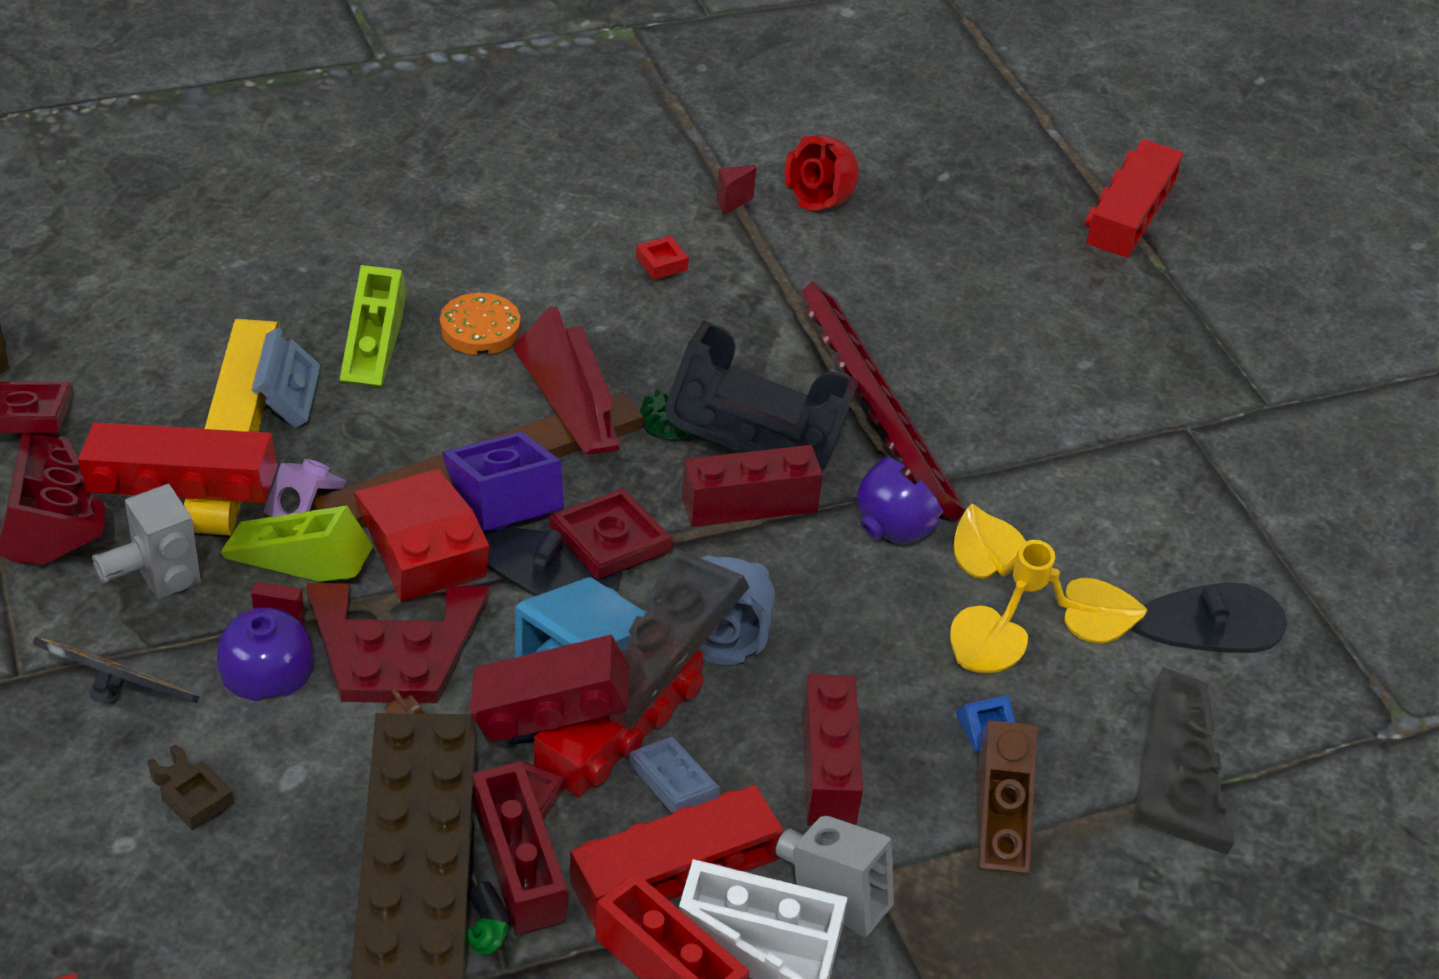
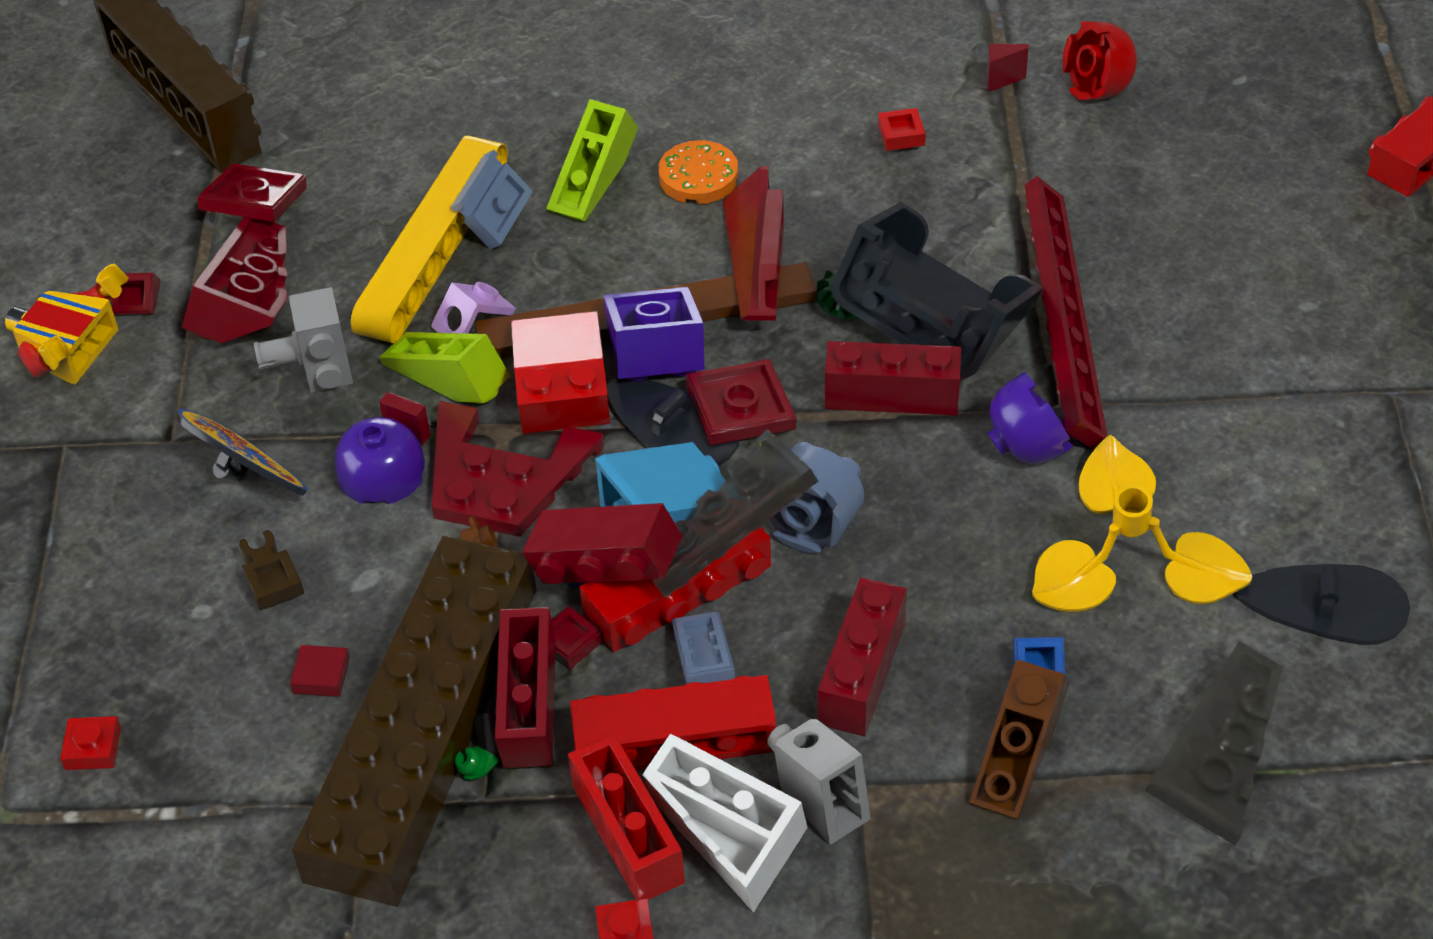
camera: 25 degrees right, 5 degrees up
red brick [78,422,278,503] -> none
none -> dark red tile [290,645,350,697]

